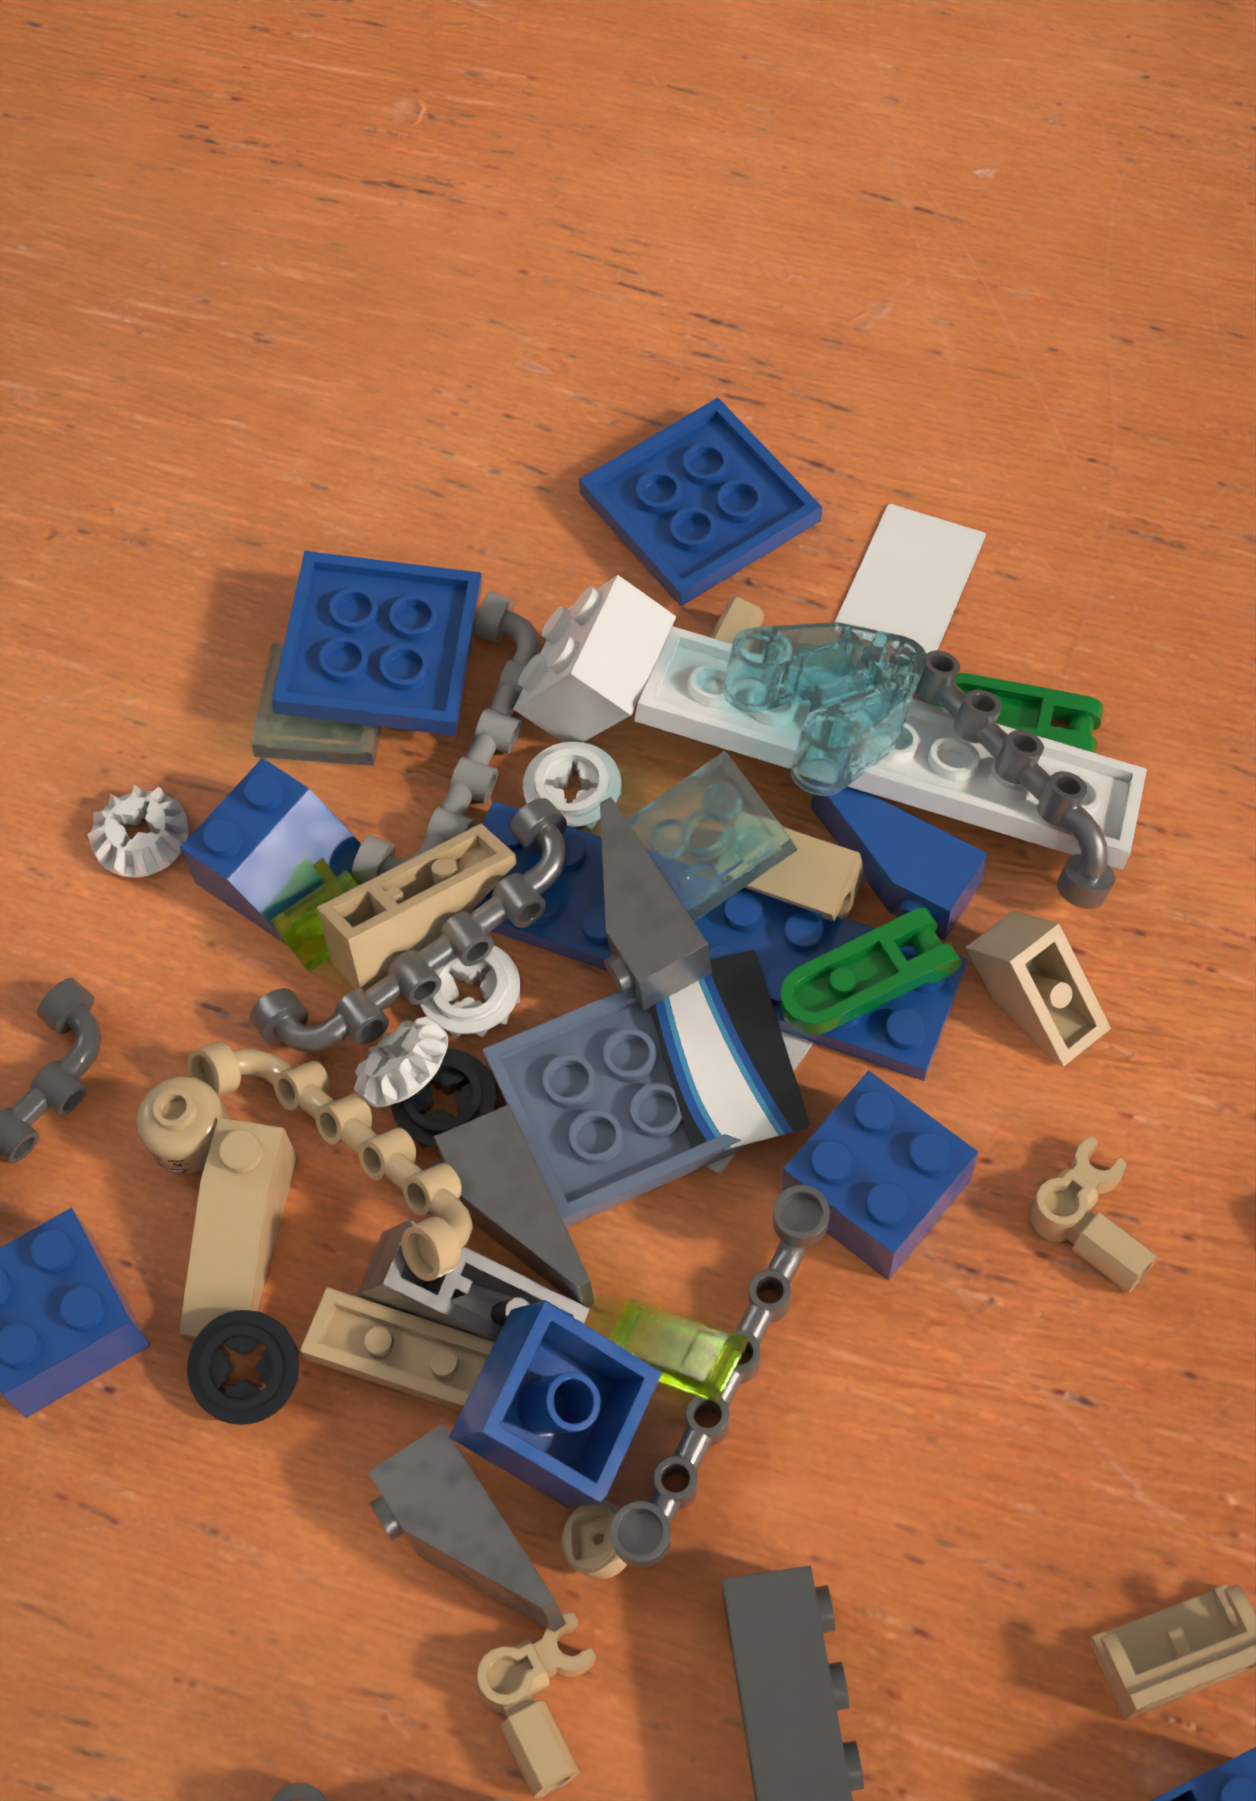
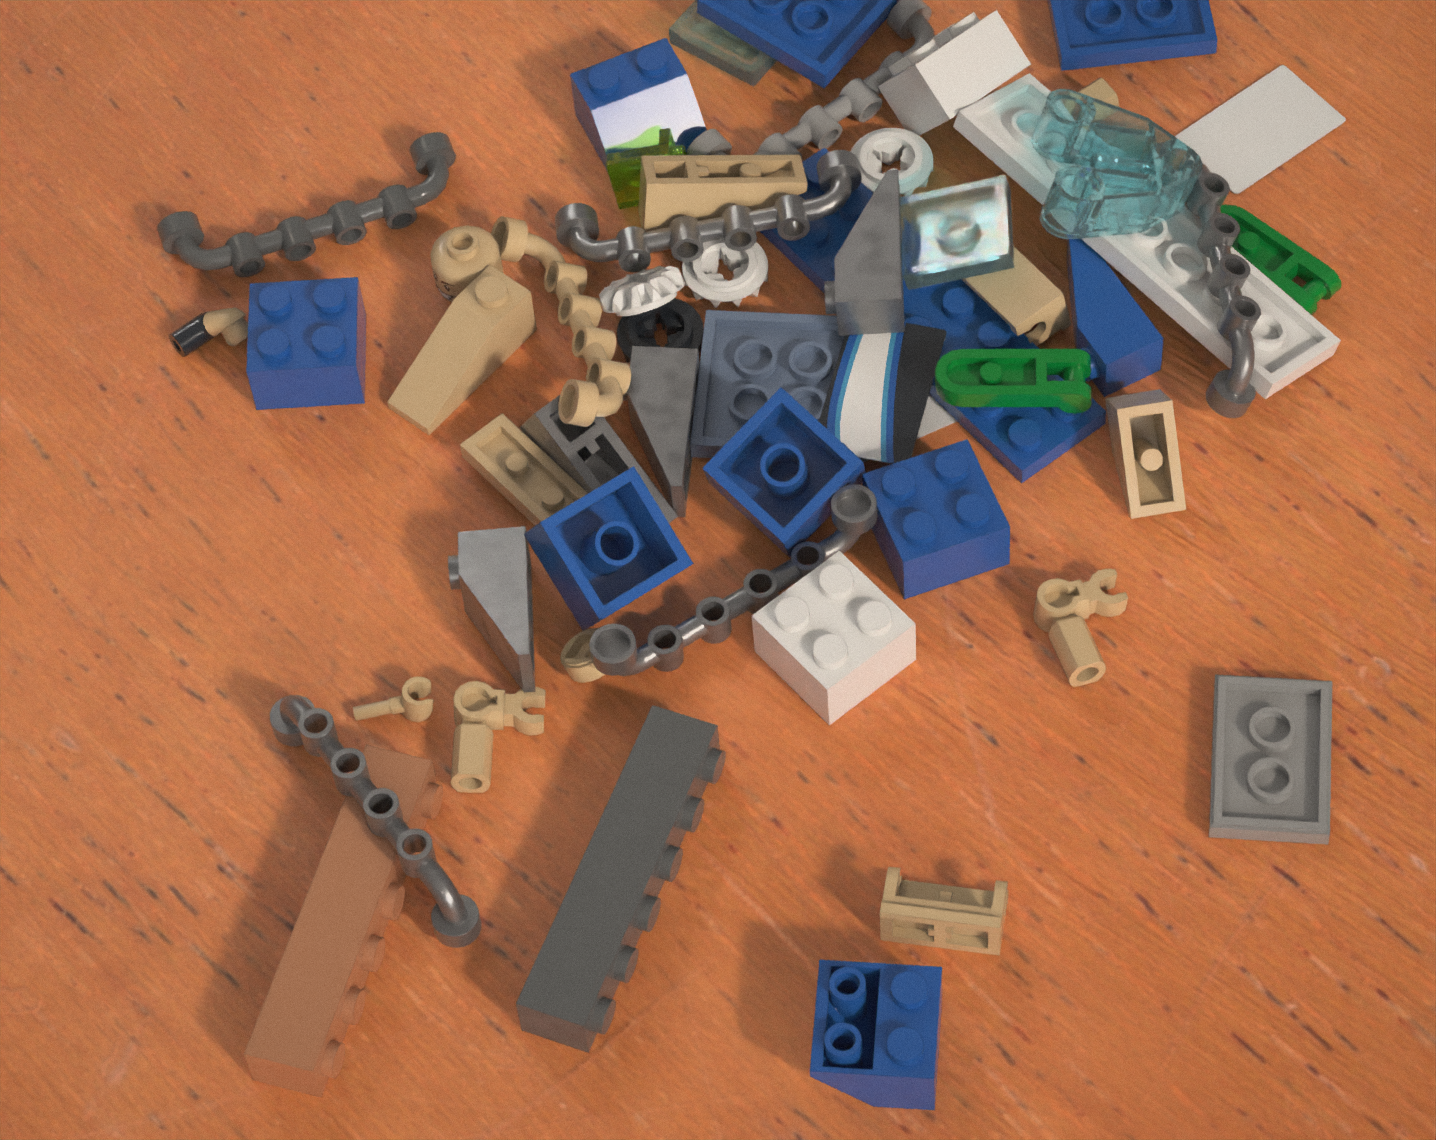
camera: 30 degrees right, 5 degrees down
white gear [87,785,189,877] -> none
black gear [187,1310,300,1425] -> none
clear neon green tile [608,1298,749,1403] -> none
none -> tan hand [353,676,434,722]
none -> blue brick [703,387,866,558]
none -> white brick [752,551,916,725]

